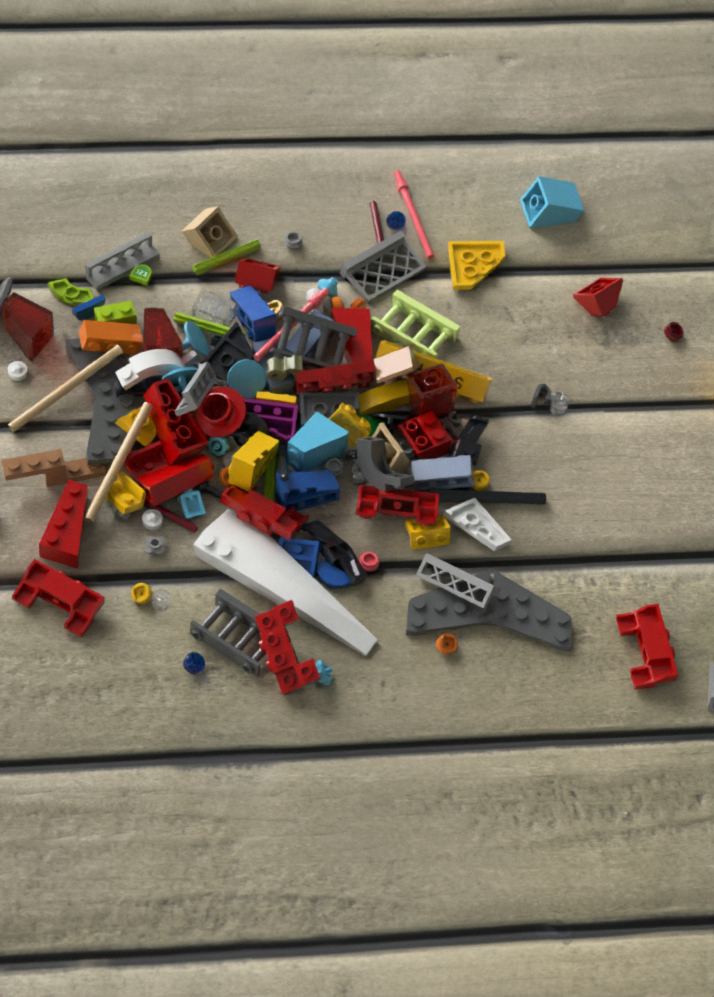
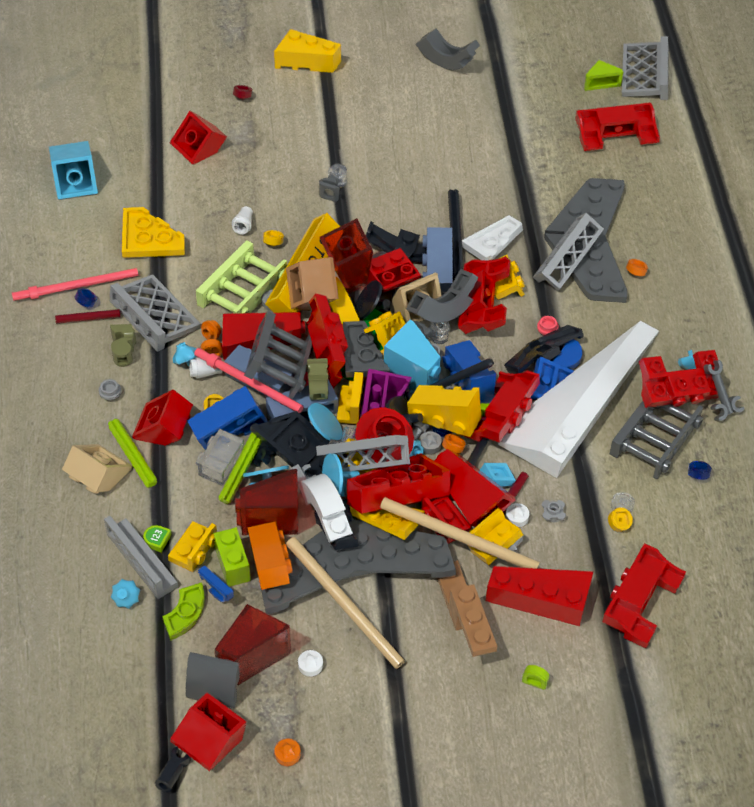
camera: 85 degrees left, 5 degrees down
none -> olive leg [110,324,136,367]
none -> medium azure piece [111,579,140,609]
none -> yellow bracket [168,521,217,572]
none -> white cone [232,206,253,235]
none -> yellow tile [263,230,284,246]
none -> dark grey bar [704,360,745,420]

